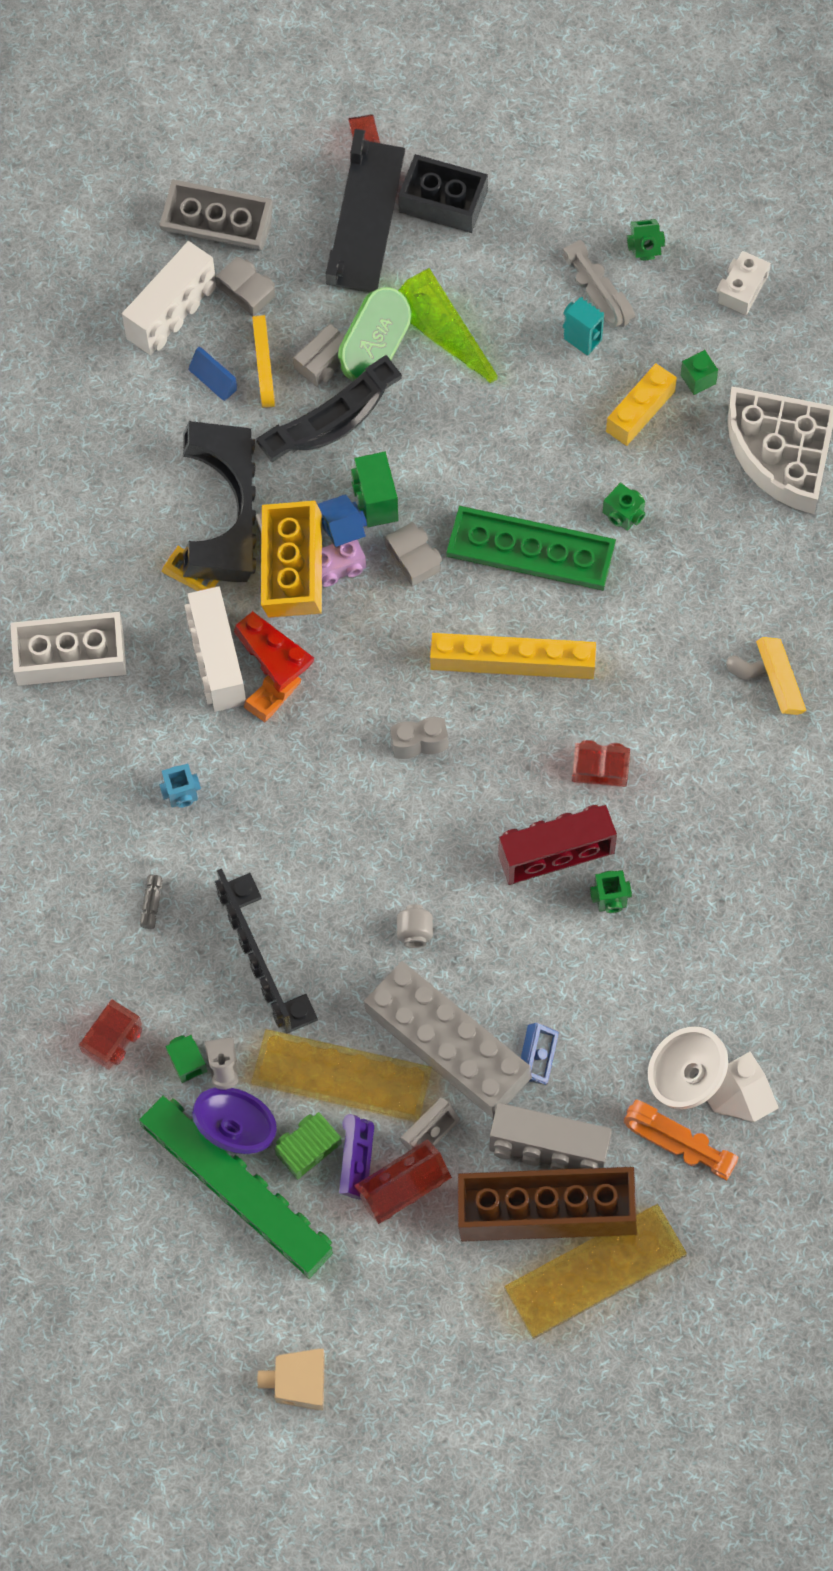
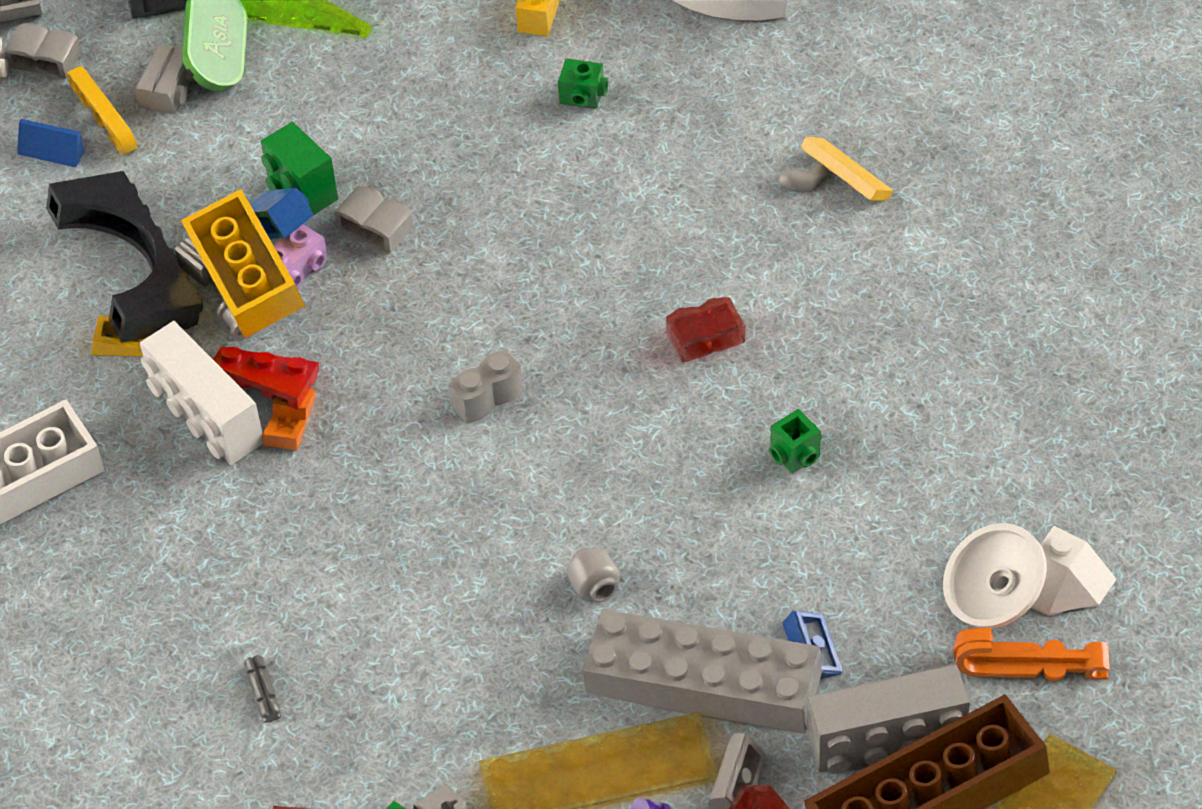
camera: 25 degrees left, 15 degrees down
dark azure brick [159,763,201,808] -> none
black bracket [214,868,318,1034] -> none
black piece [256,355,402,462] -> none
yellow brick [430,633,596,679] -> none
green plate [446,505,616,591] -> none
dark red brick [498,804,617,885] -> none

